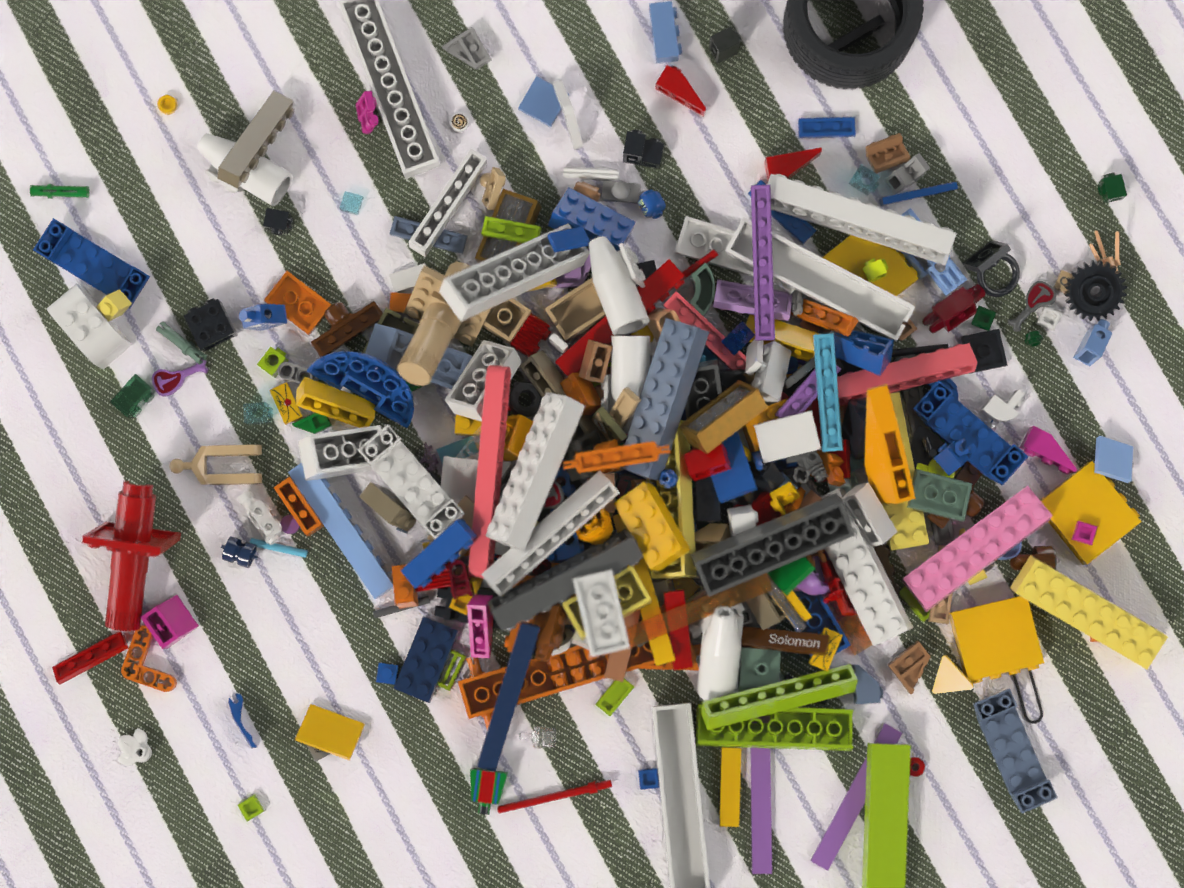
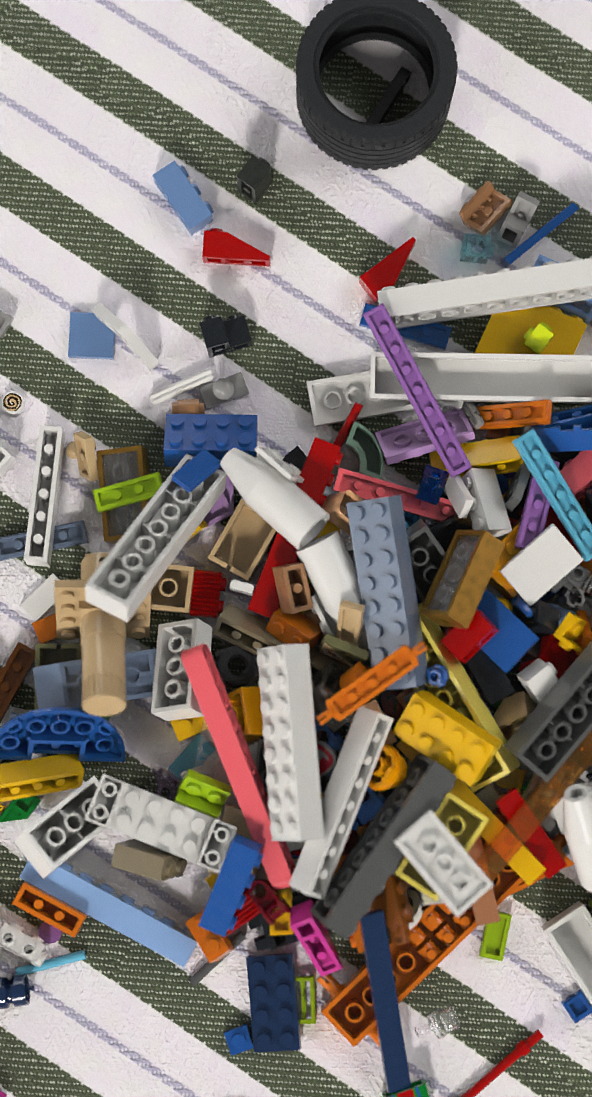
camera: 30 degrees left, 0 degrees up
blue head [638,190,666,219] -> none
blue tile [798,117,856,139] -> none
none -> lime bracket [175,769,232,819]

